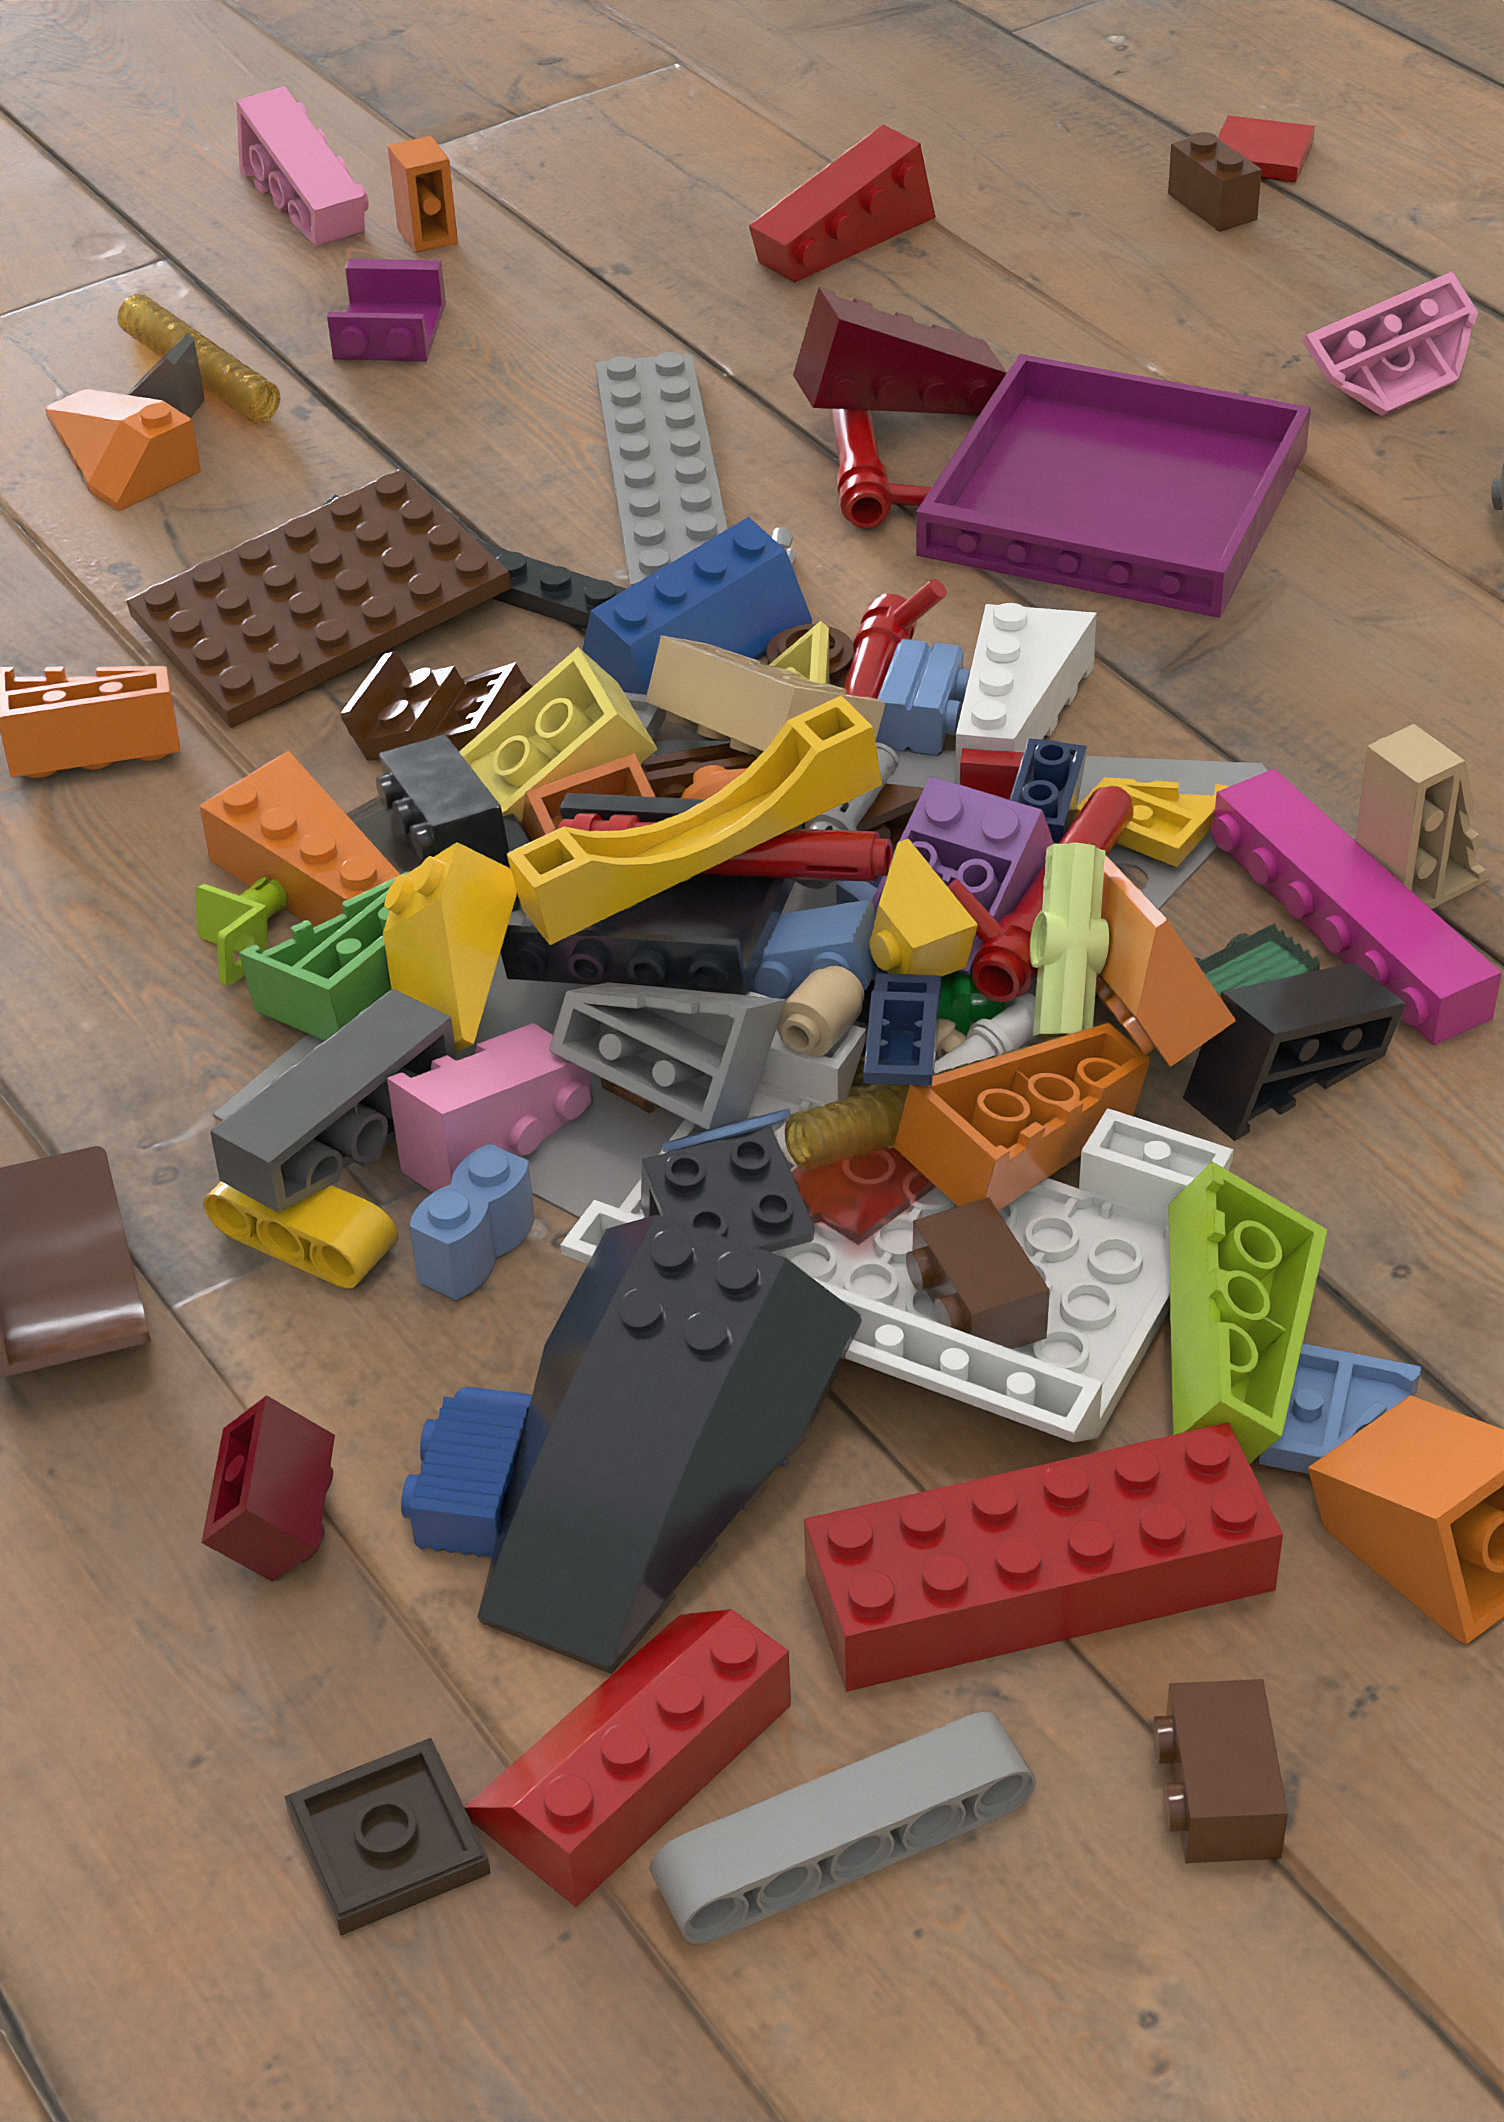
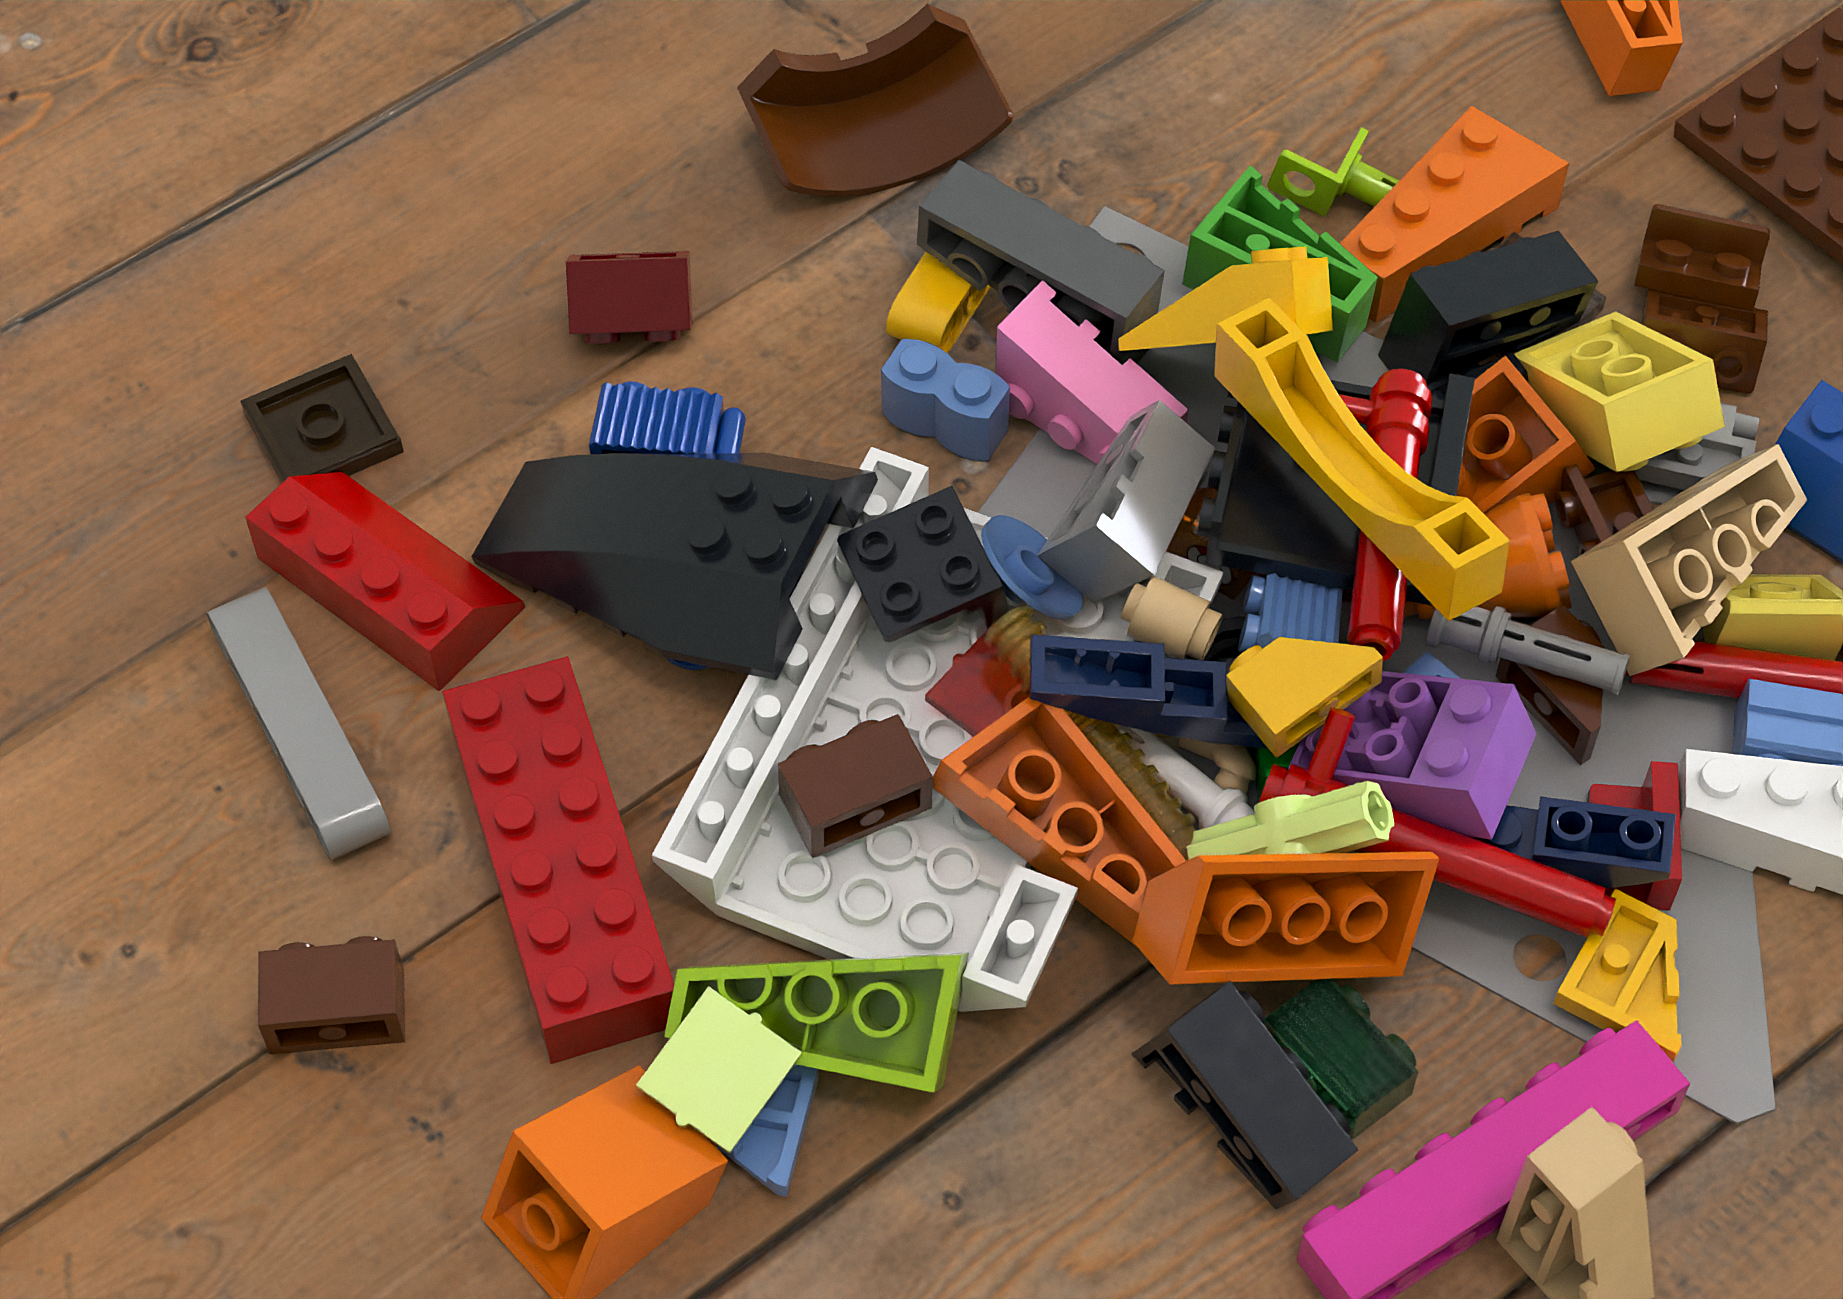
camera: 85 degrees right, 15 degrees up
none -> yellowish green piece [636,986,802,1154]

